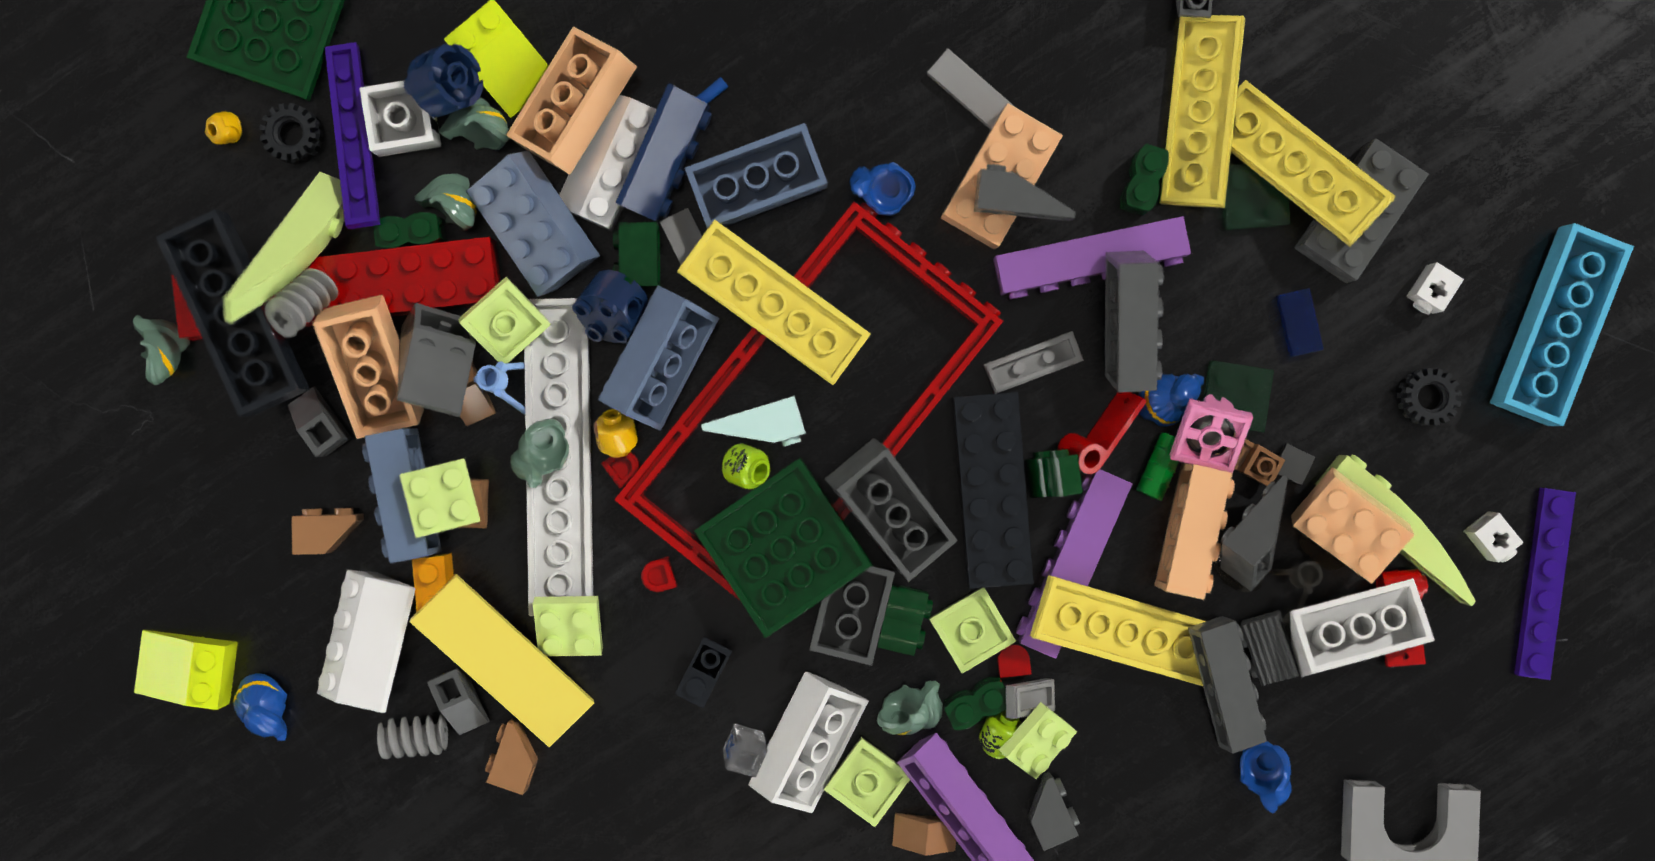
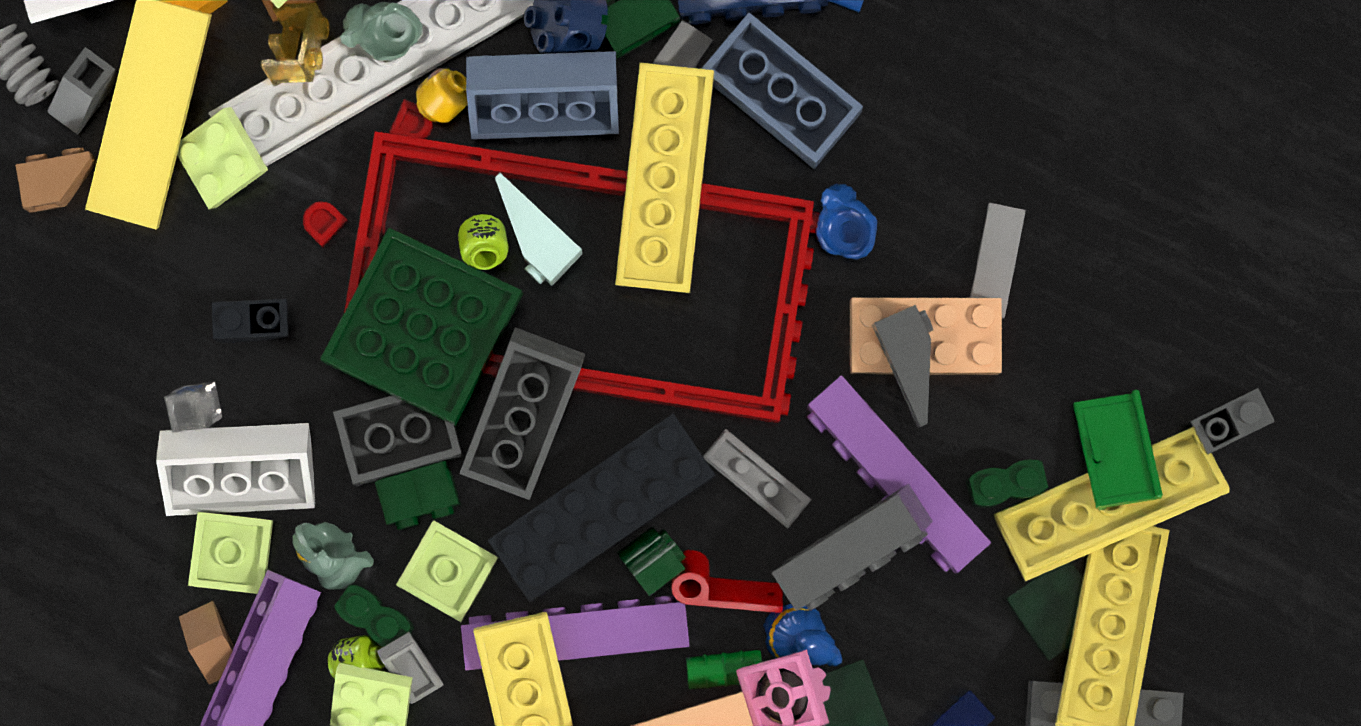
camera: 60 degrees right, 5 degrees down
red tile [997,643,1032,678] -> none
none -> clear yellow window [261,3,329,86]
none -> green door [1073,390,1163,510]

